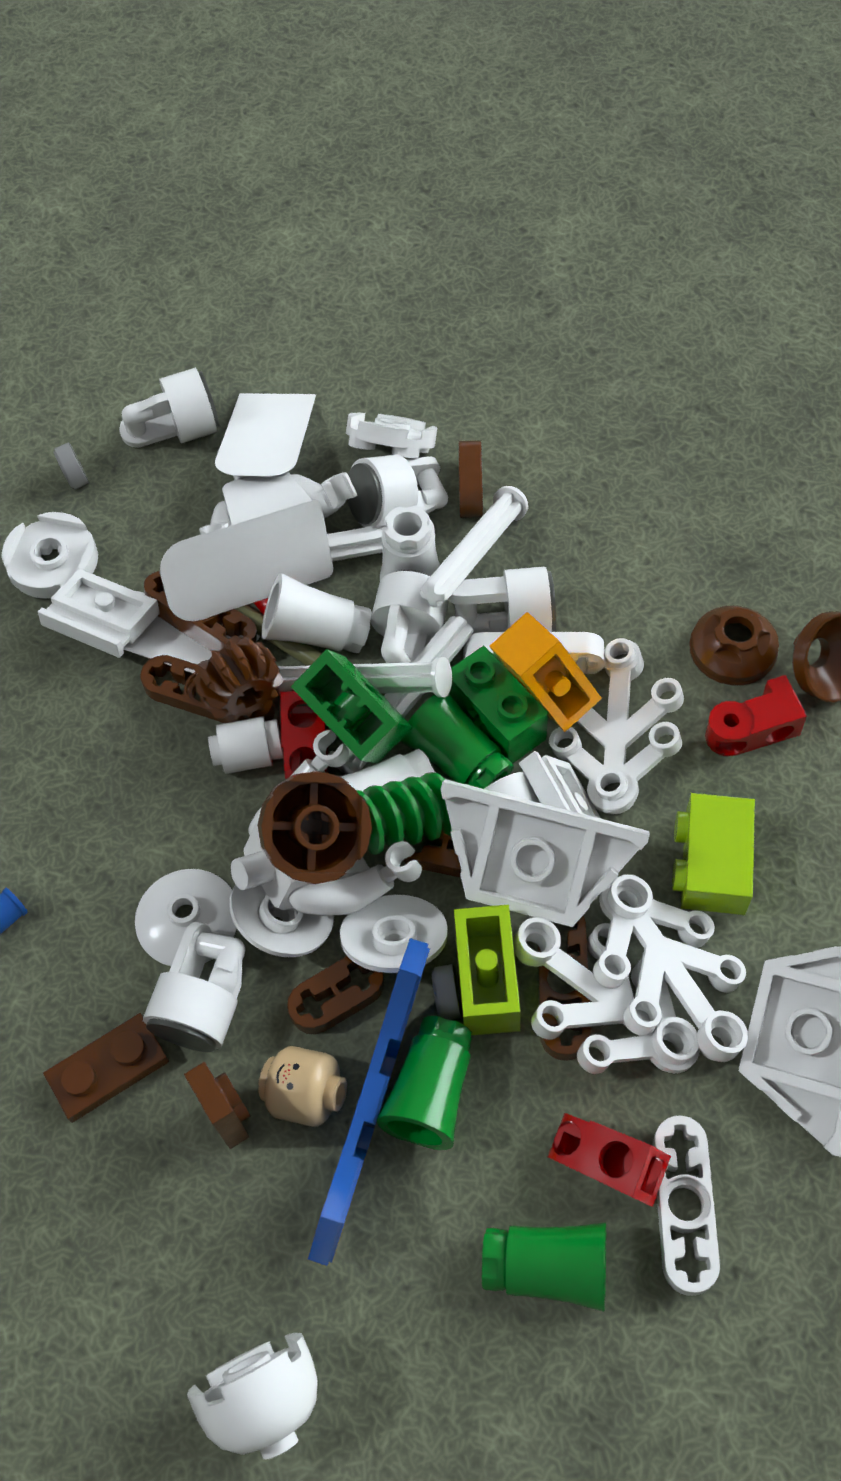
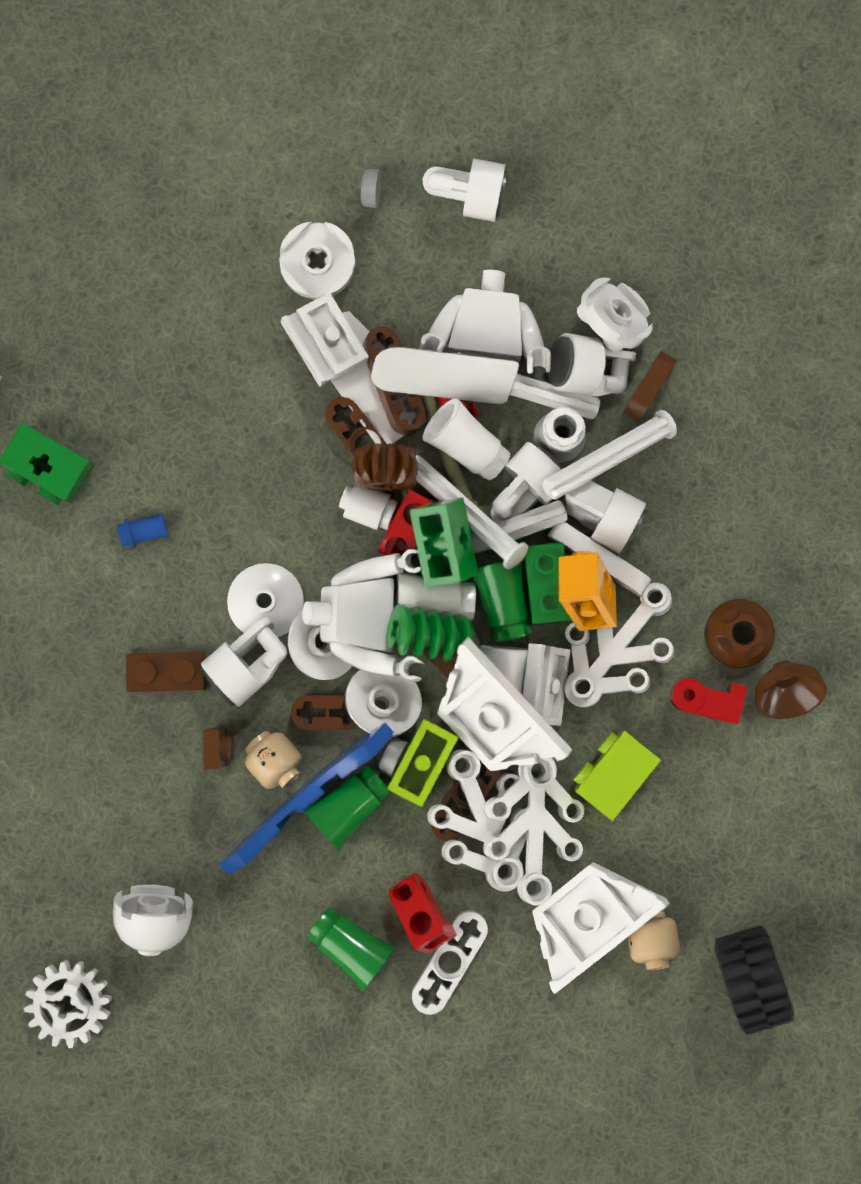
camera: 25 degrees right, 25 degrees up
white sticker [215,393,316,477] -> none
reddish brown cylinder [257,771,372,884] -> none

